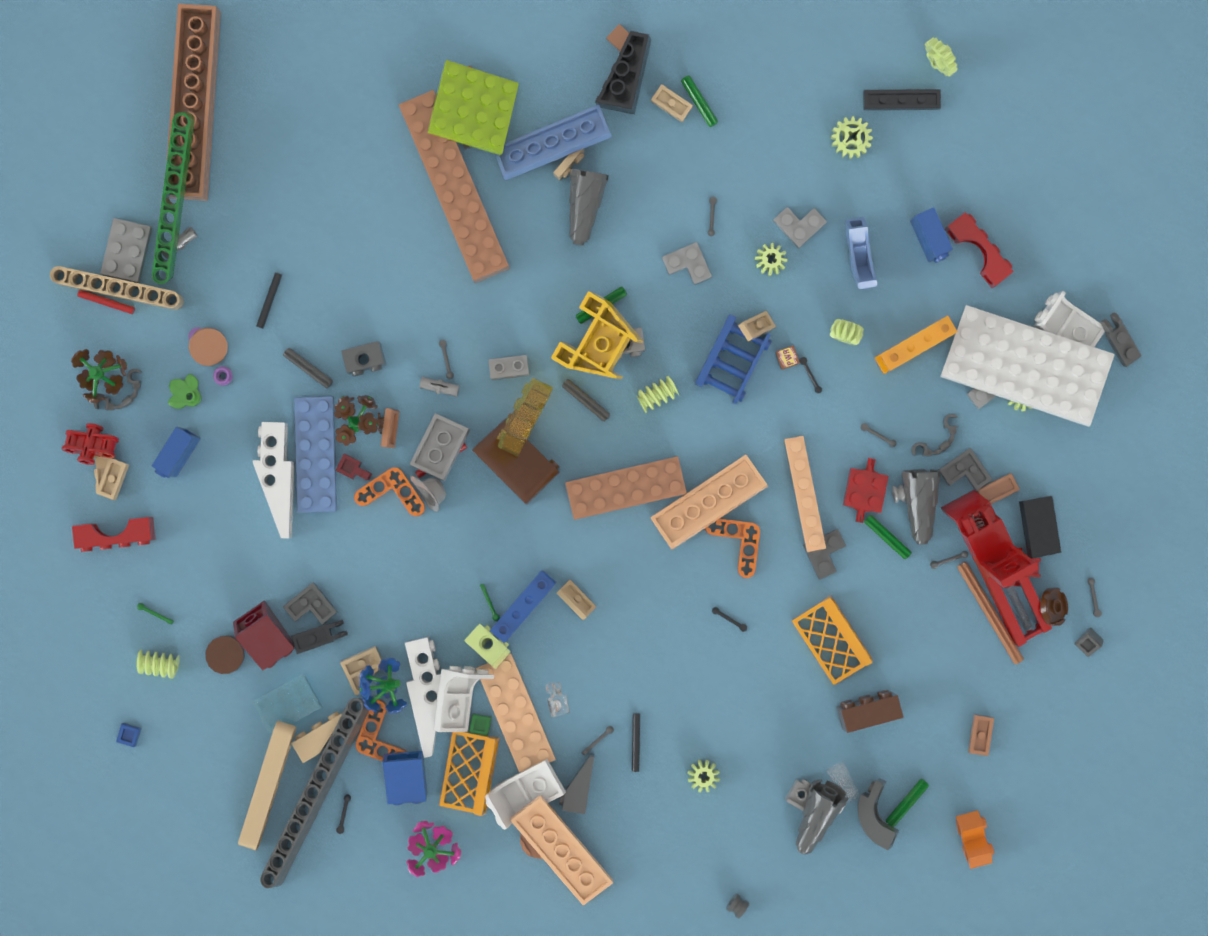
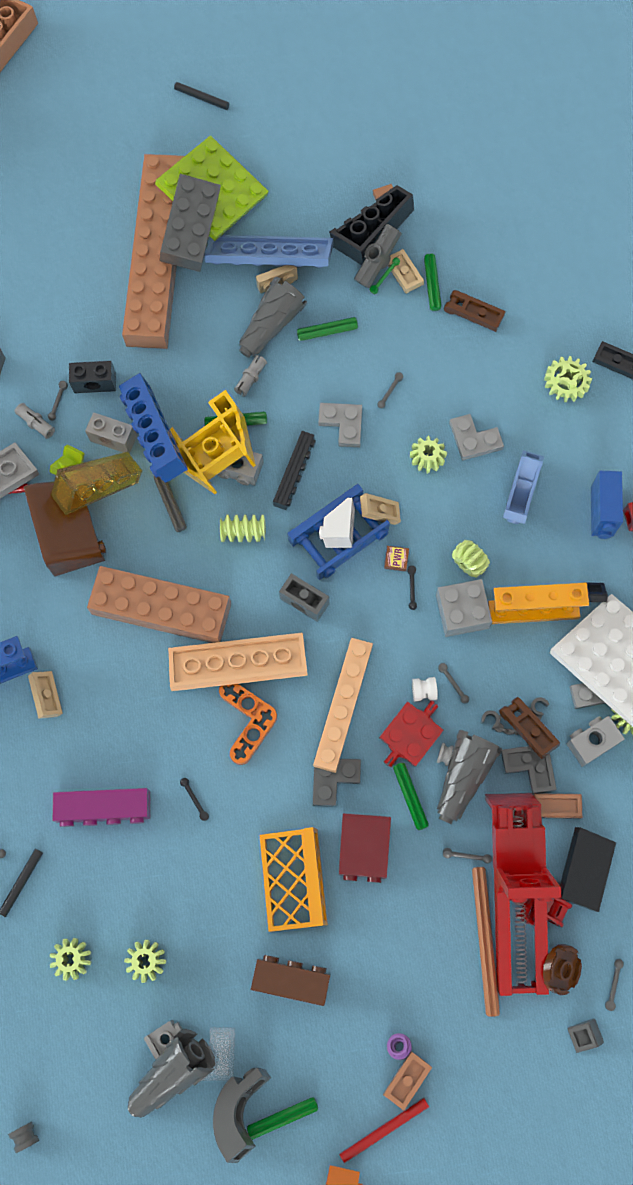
camera: 30 degrees right, 15 degrees down
none -> lime bracket [49,444,85,480]
none -> magenta brick [53,788,150,827]
none -> black brick [69,361,116,393]
none -> blue brick [119,373,188,483]
none -> yellowish green gear [124,940,166,983]
none -> dark grey brick [160,174,221,272]
none -> black bar [174,82,229,110]
none -> light grey pin [234,355,267,396]
none -> black piece [273,431,316,510]
none -> dark grey brick [279,573,330,622]
none -> green axle [297,317,358,341]
none -> white slope [319,498,355,548]
none -> dark red slope [339,813,391,883]
none -> red bar [339,1098,429,1163]
none -> dark grey piece [354,224,402,288]
none -> green hinge [369,257,400,294]
none -> medium lavender plate [387,1033,412,1060]
none -> white wheel [412,677,437,702]
none -> light grey brick [436,579,492,637]
none -> reddish brown plate [444,290,506,332]
none -> reddish brown plate [499,697,560,759]
none -> light grey brick [567,716,625,767]
none -> black tile [583,582,608,602]

